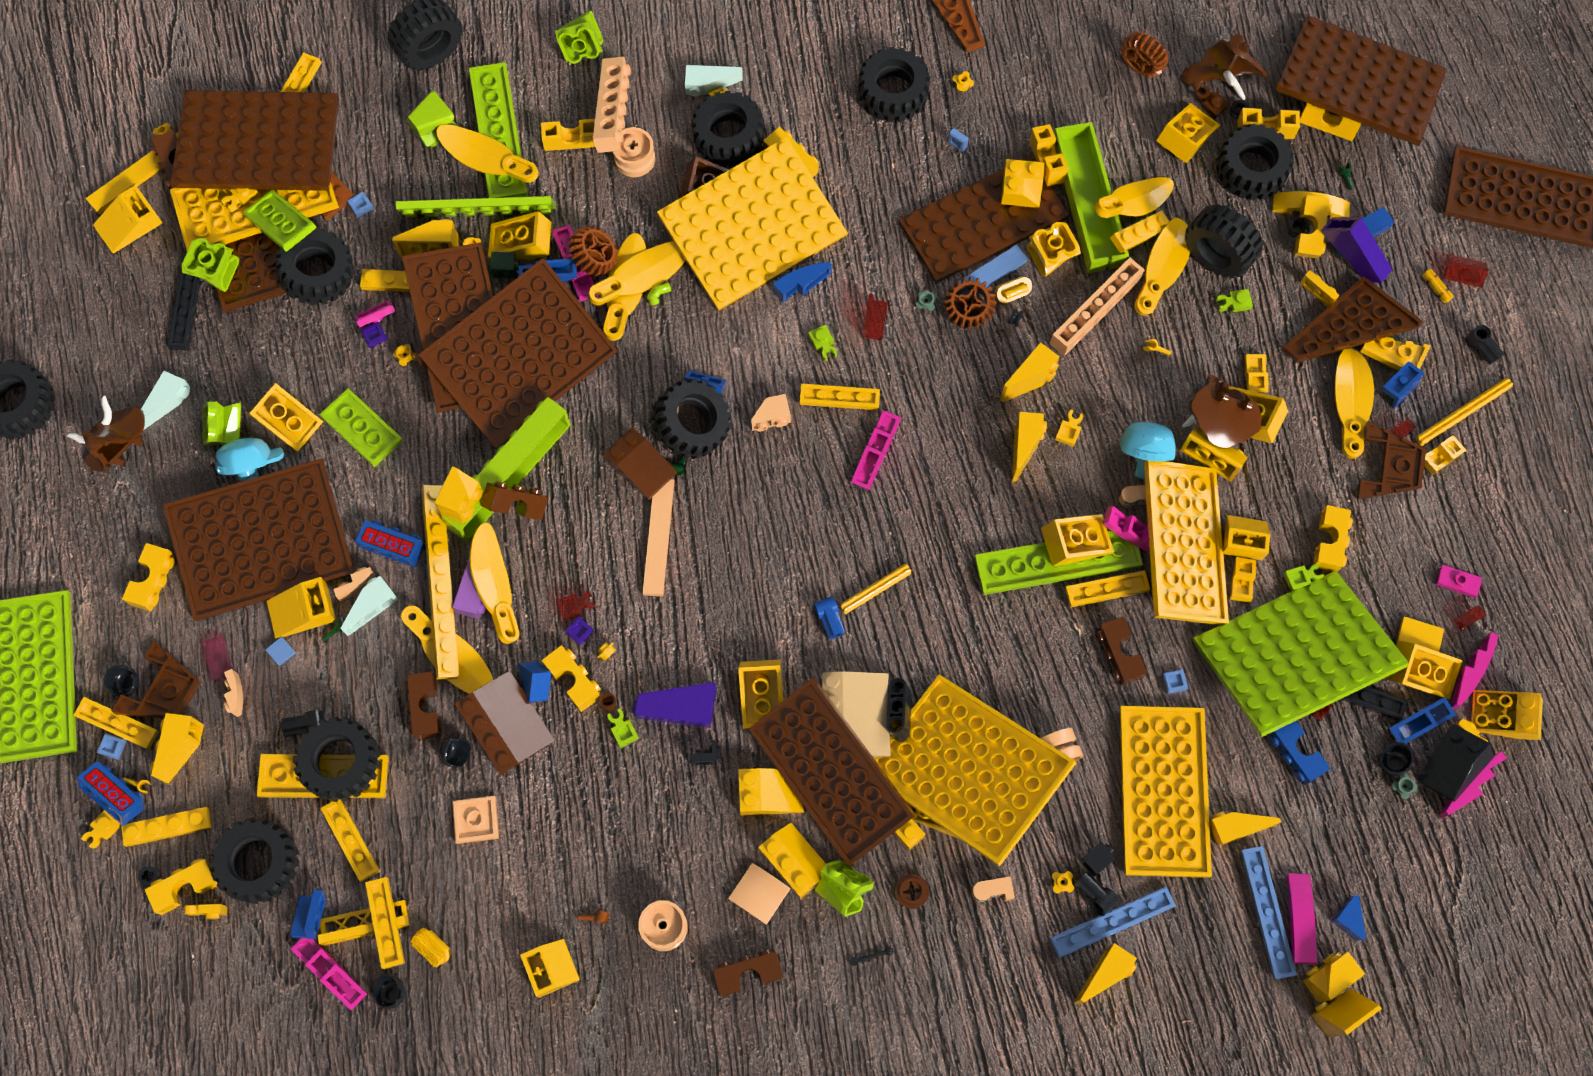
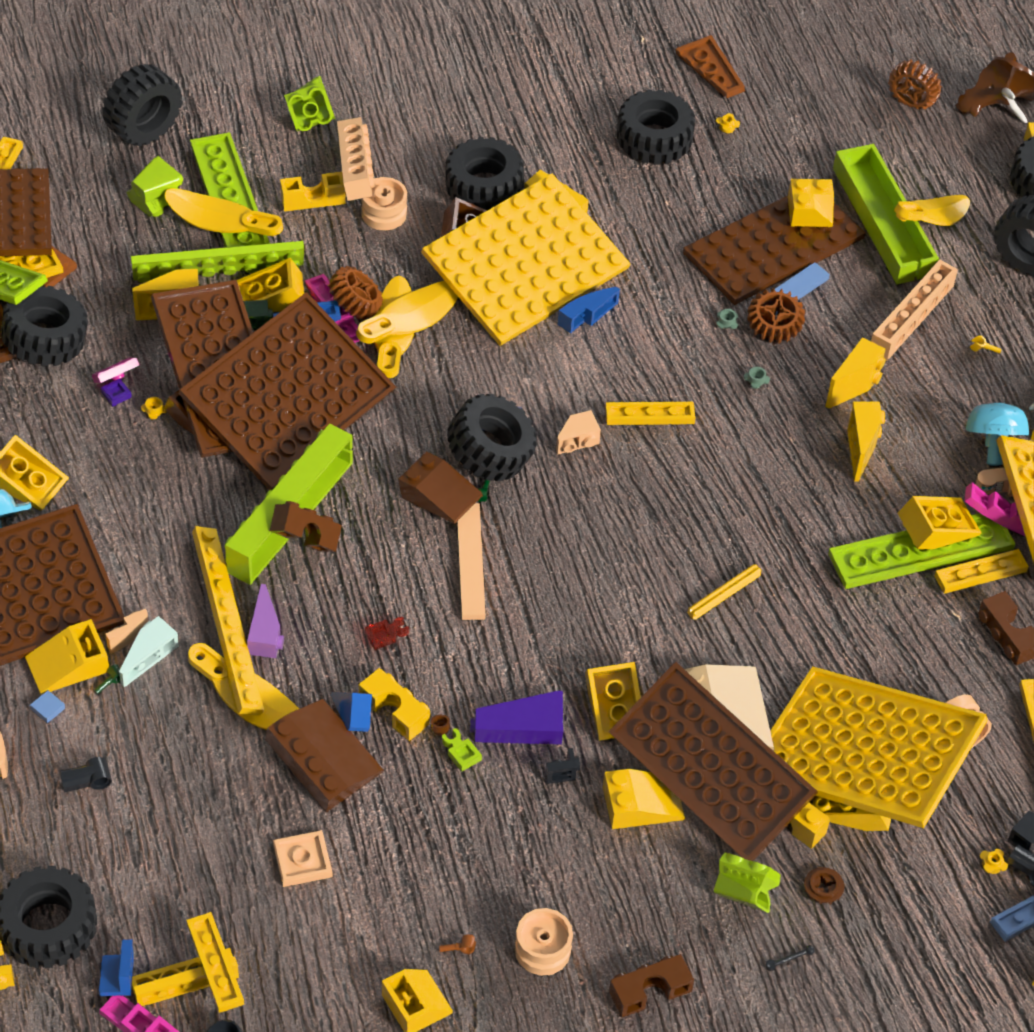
camera: 10 degrees left, 20 degrees down
yellow plate [257,754,389,798] -> none
black tyre [293,717,381,802] -> none
lime tile [319,388,403,468] -> none
yellow plate [320,799,380,882] -> none
medium blue tile [347,191,374,218] -> none
blue brick [355,520,425,568] -> none
yellow plate [360,269,409,292] -> none
reddish brown arch [405,671,442,740] -> none
yellow piece [410,928,450,967] -> none
yellow slope [435,466,483,525] -> none
black hair [438,735,471,768] -> none
yellow plant [470,523,519,644] -> none
dark purple tile [565,617,594,646] -> none
yellow plate [597,642,616,661] -> none
lime arm [647,282,671,305] -> none
light aqua slope [685,65,743,96] -> none
light nougat slope [728,863,790,925] -> none
yellow slope [758,823,826,900] -> none
lime plate [808,325,837,361] -> none
blue piece [813,596,845,639] -> none
dark pink slope [851,410,902,490] -> none
clear red panel [863,293,888,340] -> none
black beam [886,678,912,742] -> none
medium blue tile [948,128,969,152] -> none
light nougat leg [972,877,1015,902] -> none
yellow piece [994,276,1032,304] -> none
black bush [1008,307,1024,327] -> none
yellow piece [1027,222,1081,277] -> none
yellow arch [1029,124,1068,186] -> none
yellow plate [1055,410,1083,447] -> none
yellow plate [1110,211,1169,254] -> none
yellow plant [1134,218,1191,316] -> none
yellow slope [1156,103,1220,163] -> none
reddish brown plate [1195,85,1229,119] -> none
black bush [1230,100,1249,119] -> none
none -> sand green plate [744,367,770,389]

